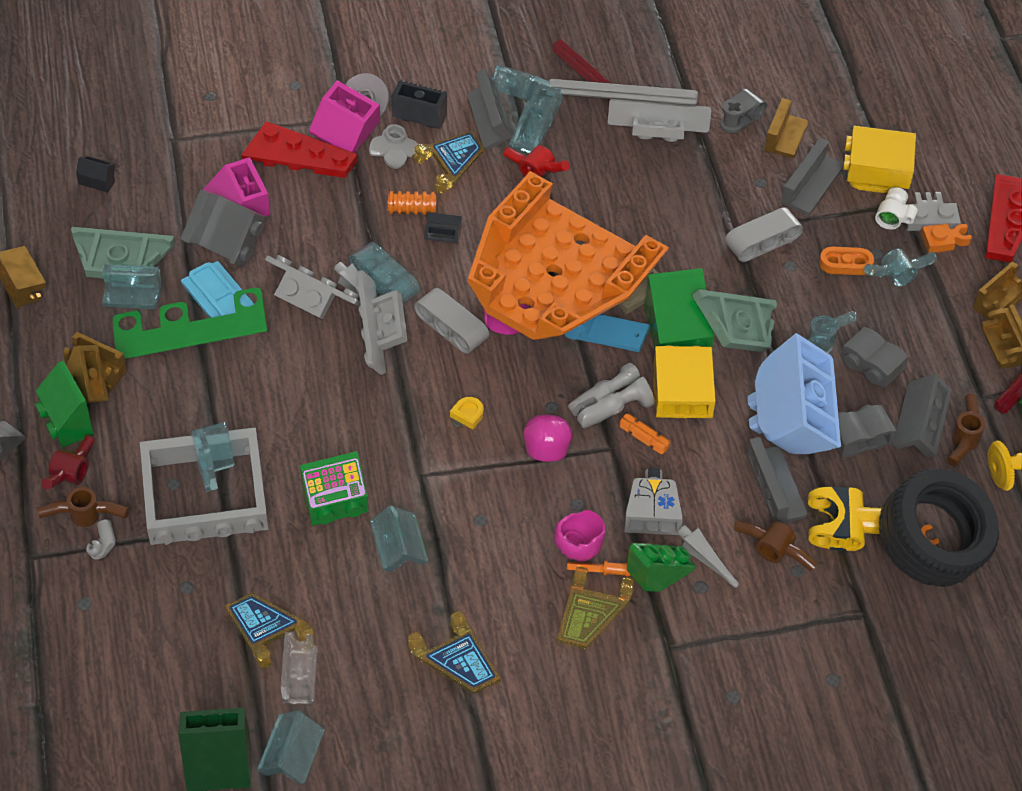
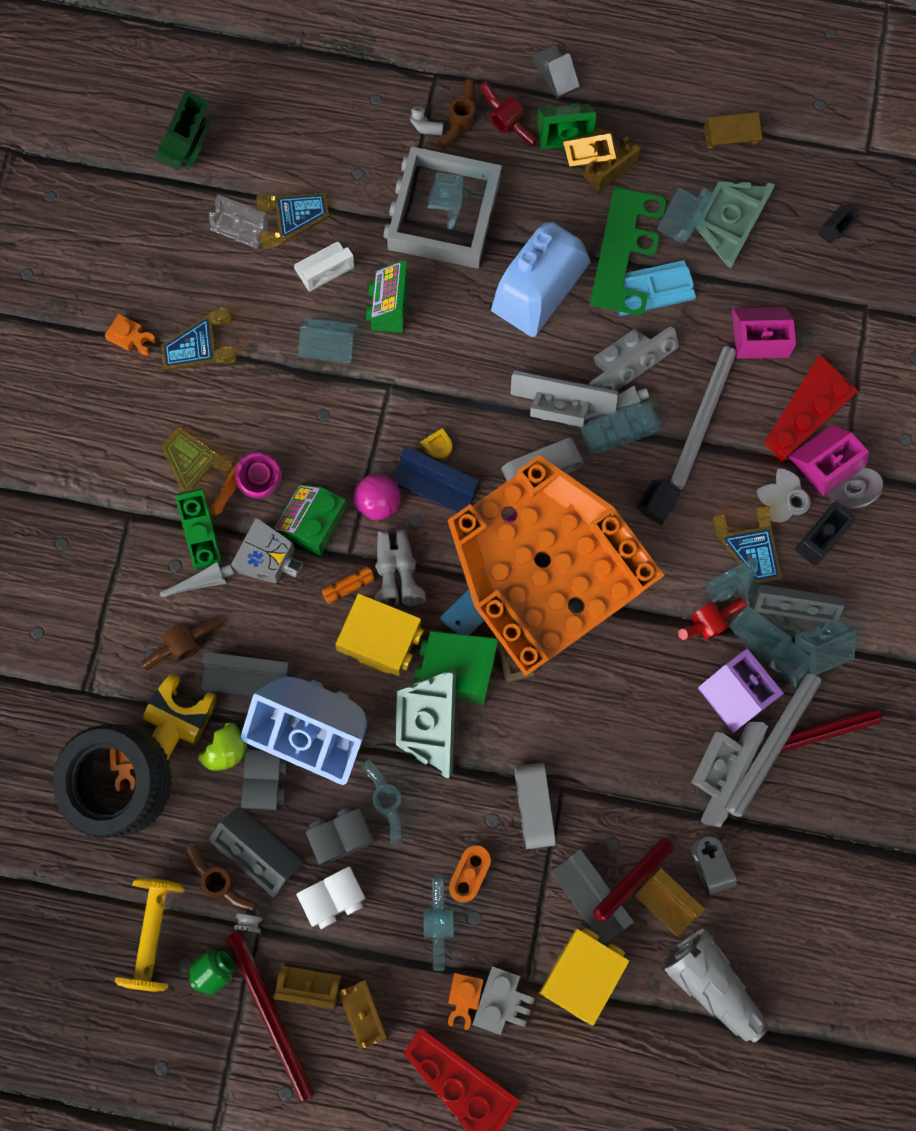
camera: 110 degrees right, 20 degrees up
dark grey panel [180,189,266,266] -> none
clear light blue panel [257,710,324,784] -> none
orange piece [388,191,436,215] -> none
white piece [875,187,918,230] -> none
none -> orange plate [105,314,157,355]
none -> lime hair [198,722,248,771]
none -> light grey bush [234,914,263,933]
none -> green slope [273,484,347,556]
none -> white panel [294,242,354,292]
none -> white brick [297,866,366,929]
none -> dark blue panel [392,446,479,514]
none -> light blue hips [491,222,590,337]
none -> dark red axle [593,838,673,923]
none -> light grey cone [661,928,766,1043]
none -> light grey axle [670,346,737,489]
none -> slope [698,648,784,733]
none -> clear light blue slope [705,557,758,606]

